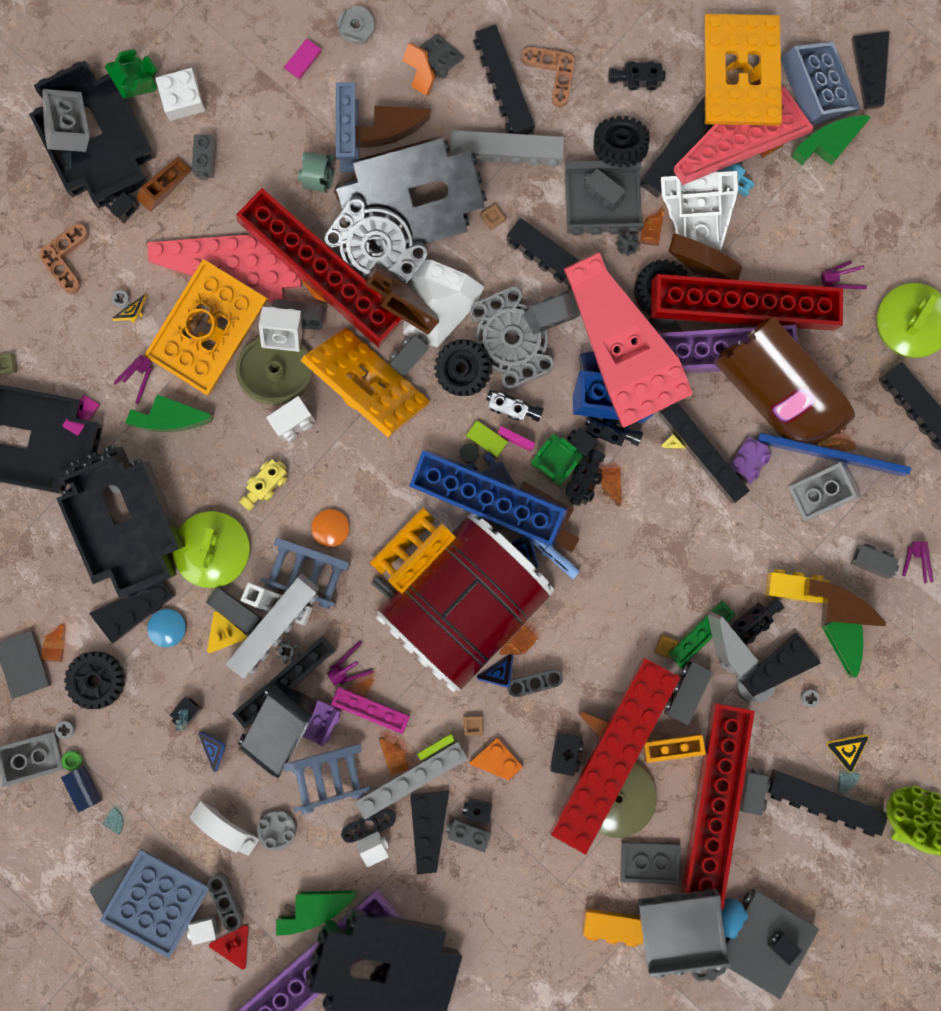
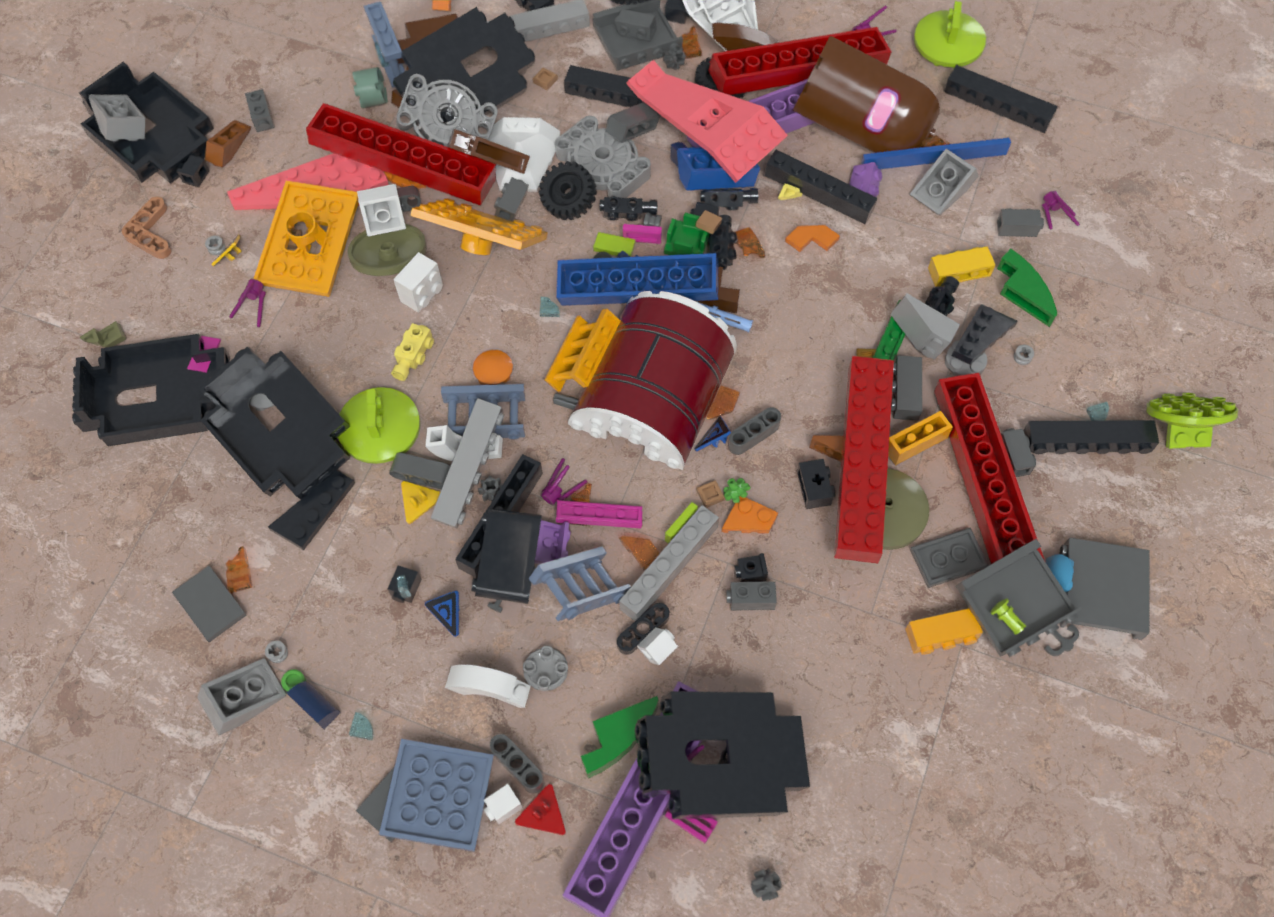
camera: 20 degrees left, 20 degrees down
black wheel [64,651,125,709] -> none
green panel [105,49,157,98] -> none
green slope [125,394,214,432] -> none
dark azure dish [147,609,186,647] -> none
white brick [155,68,205,121] -> none
dark pink tile [284,38,322,80] -> none
black wing [410,791,449,875] -> none
black brick [767,930,802,966] -> none
reddish brown slope [804,579,886,626] -> none
black piece [826,734,869,772] -> none
none -> clear light blue tile [540,297,560,317]
none -> dark grey wheel [643,213,662,227]
none -> medium nougat tile [696,210,722,234]
none -> bright green plant [723,478,751,503]
none -> orange tile [785,225,840,252]
none -> lime pin [990,598,1026,635]

